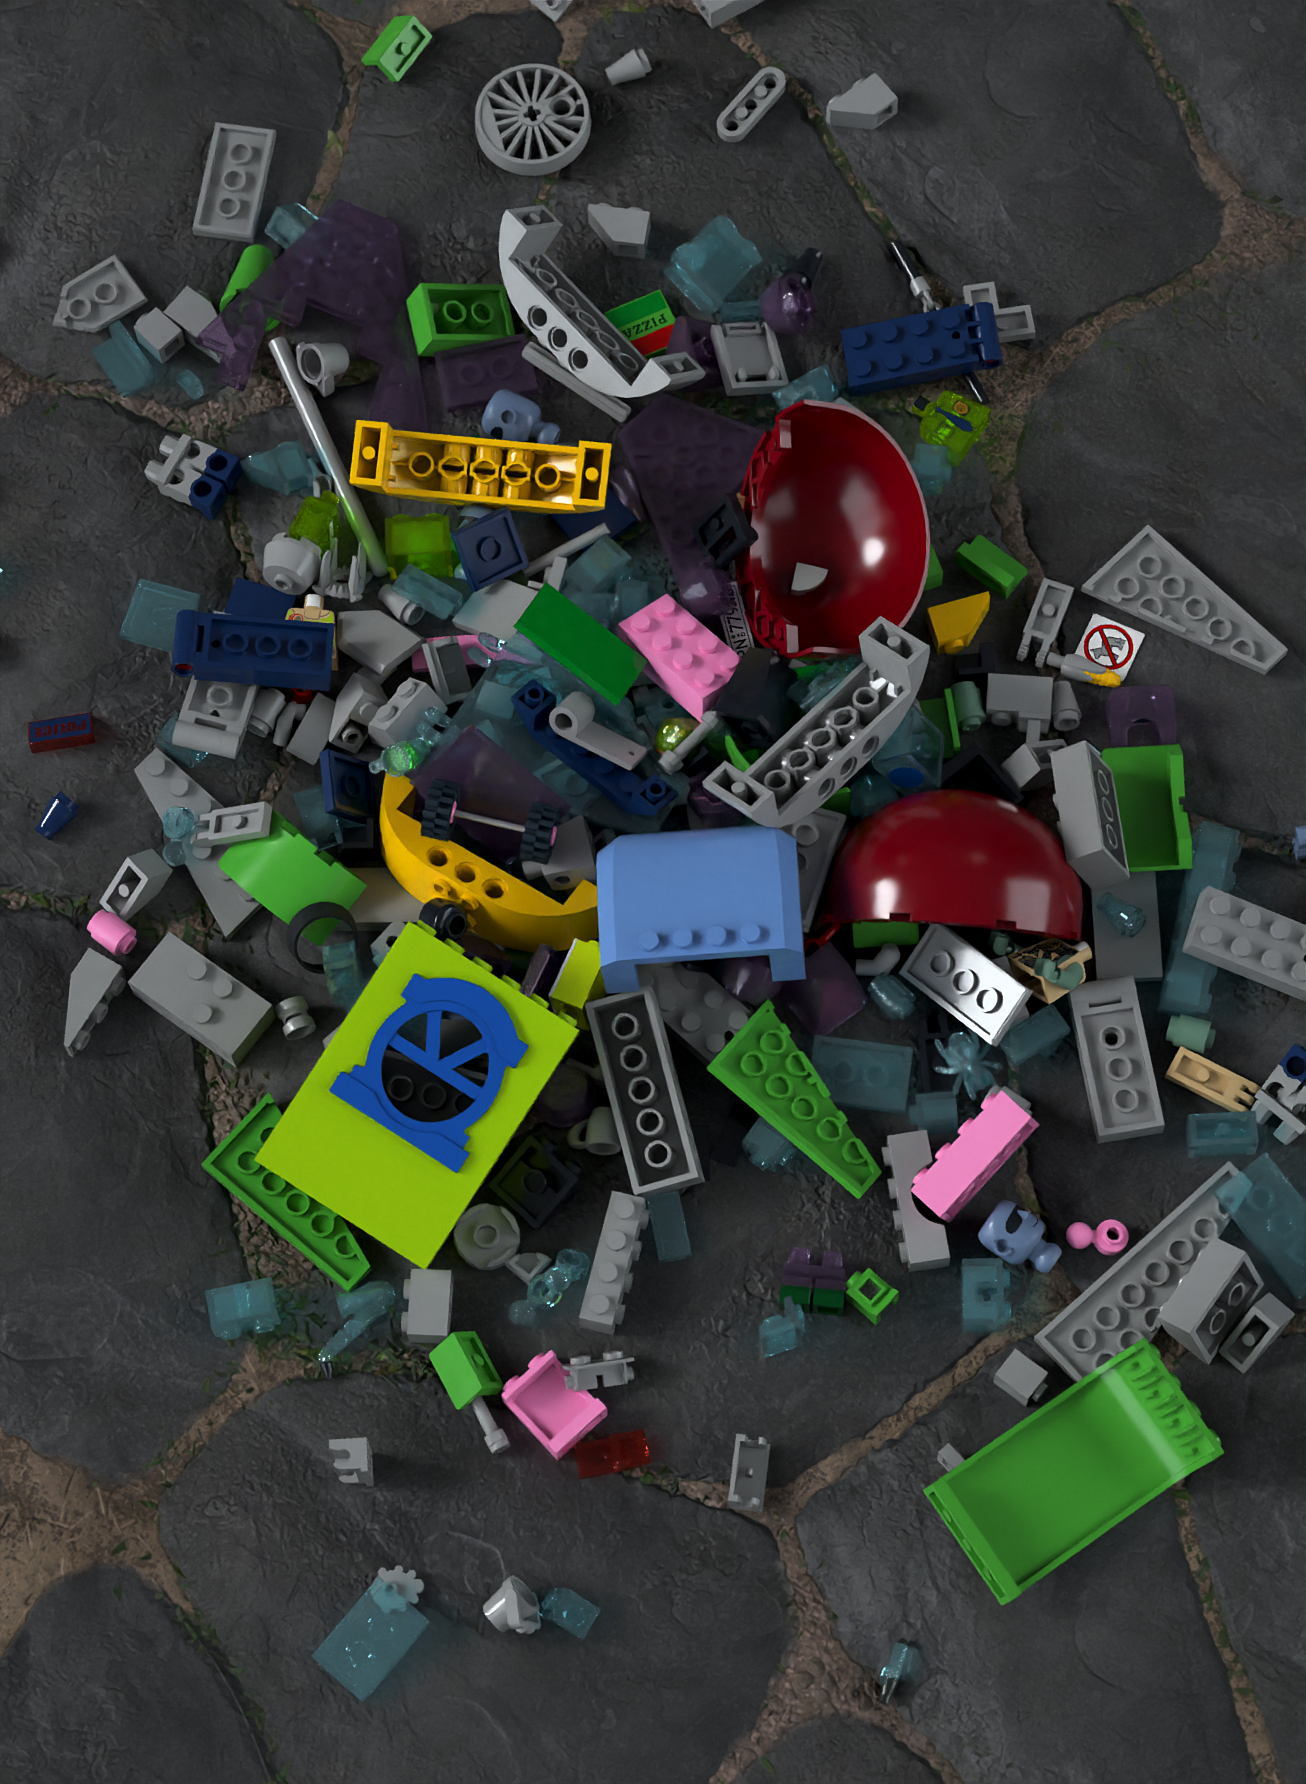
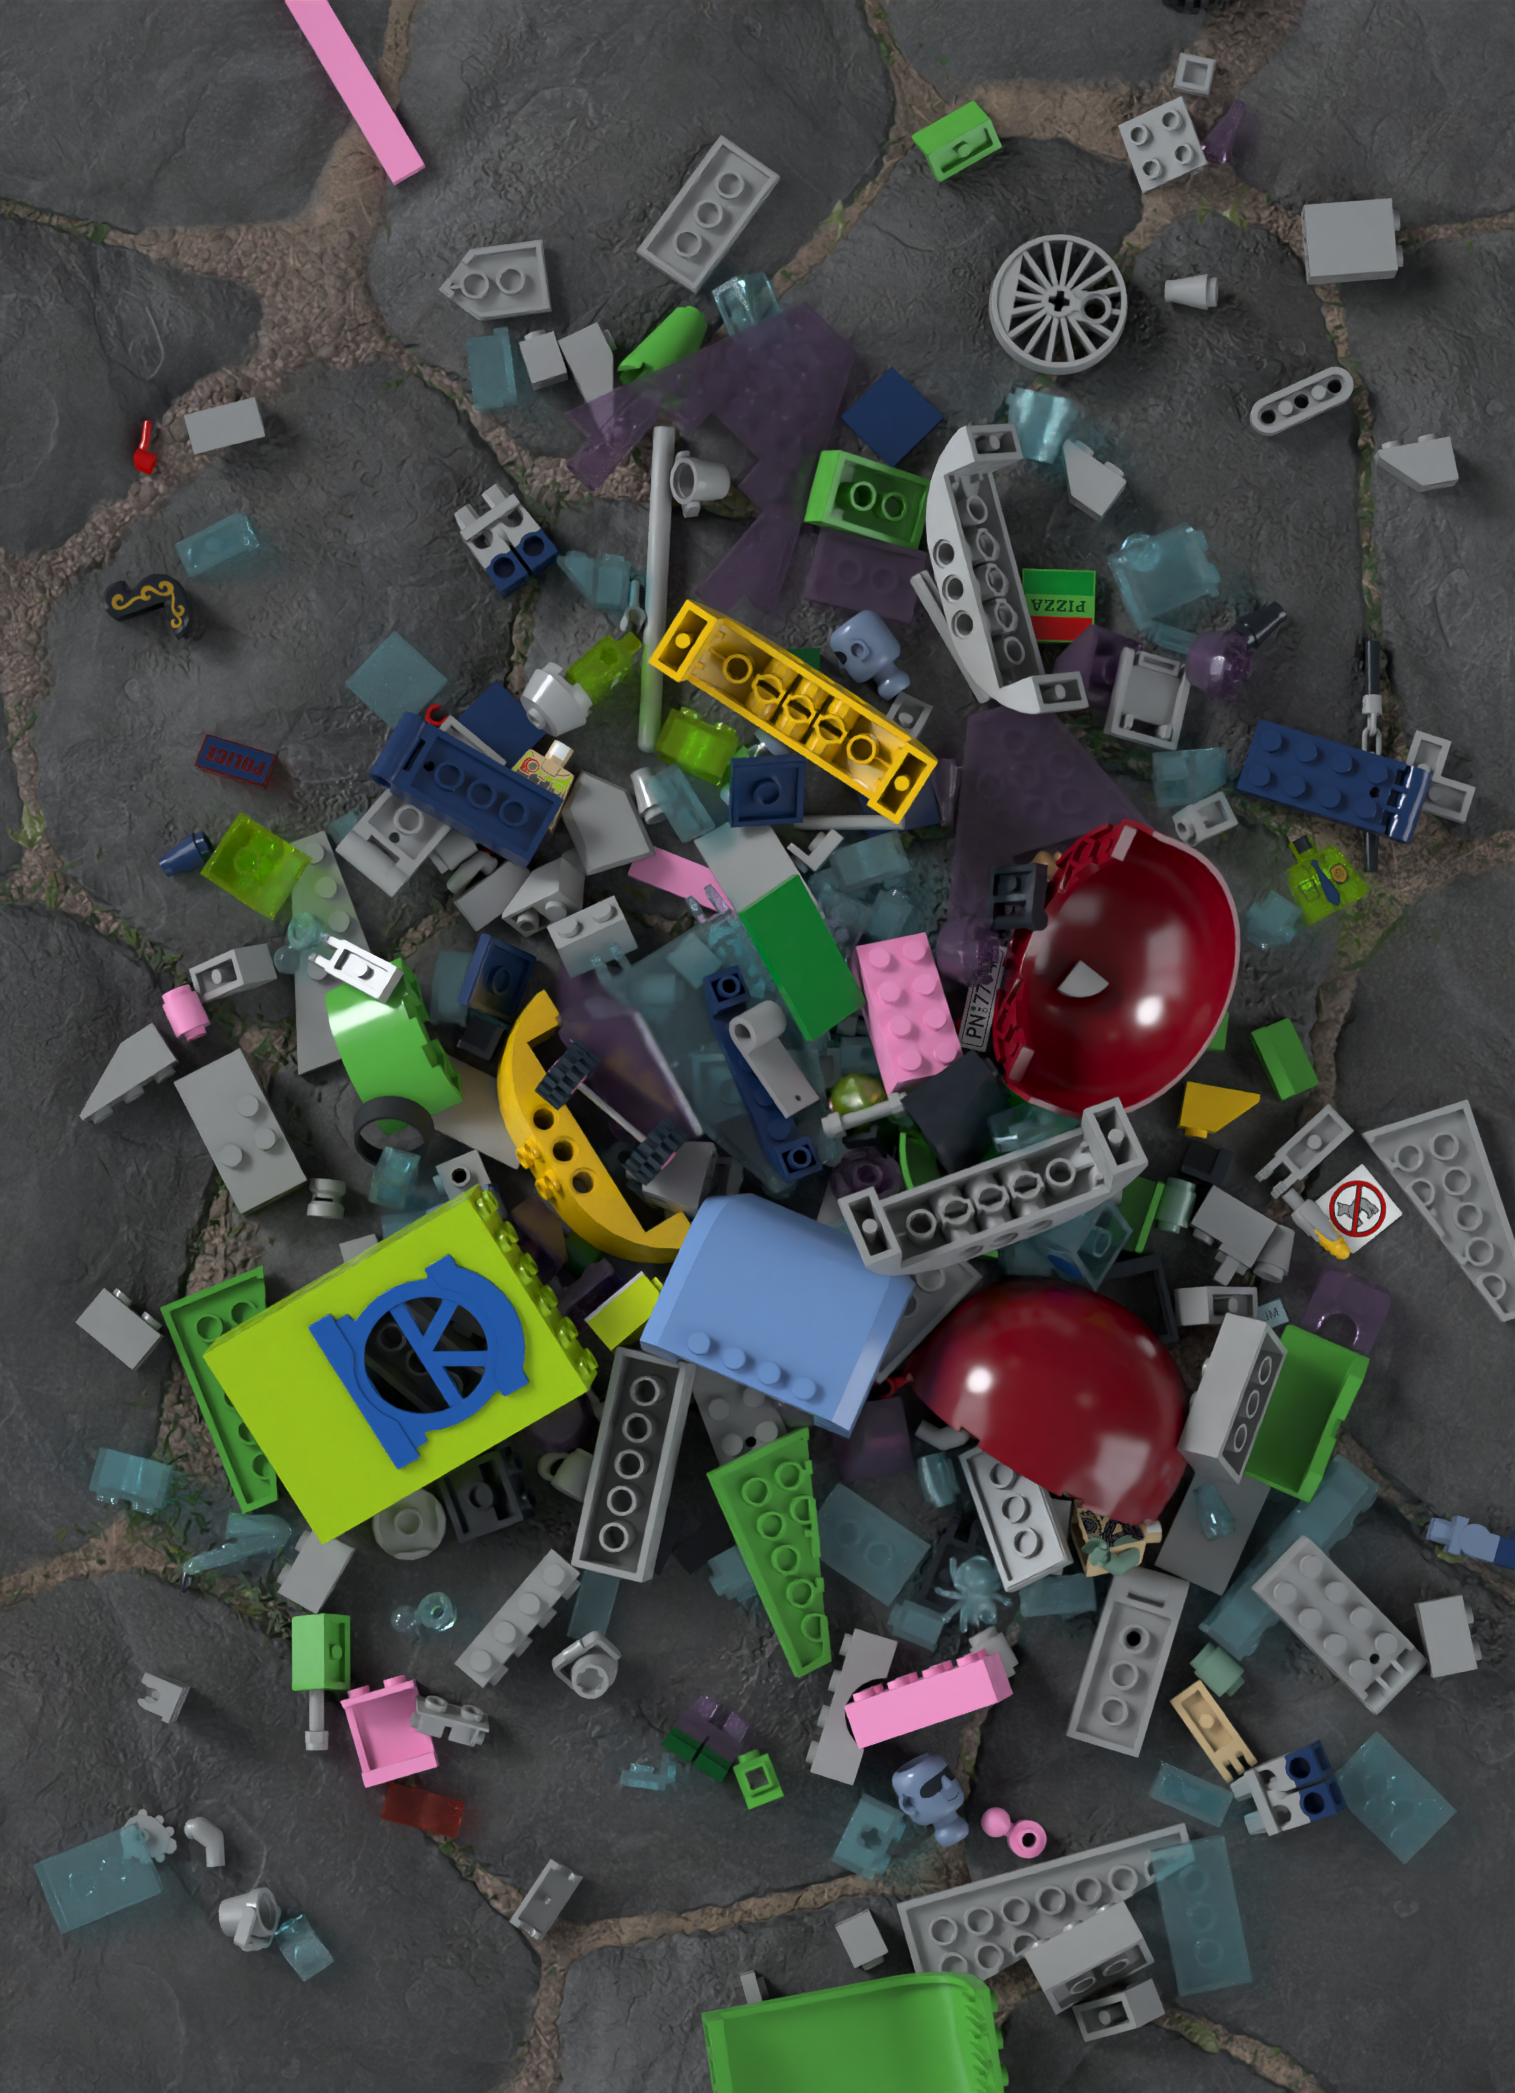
camera: 25 degrees right, 15 degrees up
clear light blue tile [176,369,204,401] -> none
light grey piece [311,537,373,603] -> none
clear light blue piece [369,737,431,777] -> none
black head [419,898,468,943] -> none
light grey hinge [421,636,475,707] -> none
light grey tile [505,1253,552,1287] -> none
clear light blue plate [544,1249,590,1292] -> none
none -> light grey brick [76,1288,165,1371]
none -> light grey arm [184,1817,225,1867]
none -> clear neon green brick [200,812,313,920]
none -> light grey piece [551,1631,622,1699]
none -> dark blue tile [840,367,944,468]
none -> clear light blue piece [1005,387,1079,464]

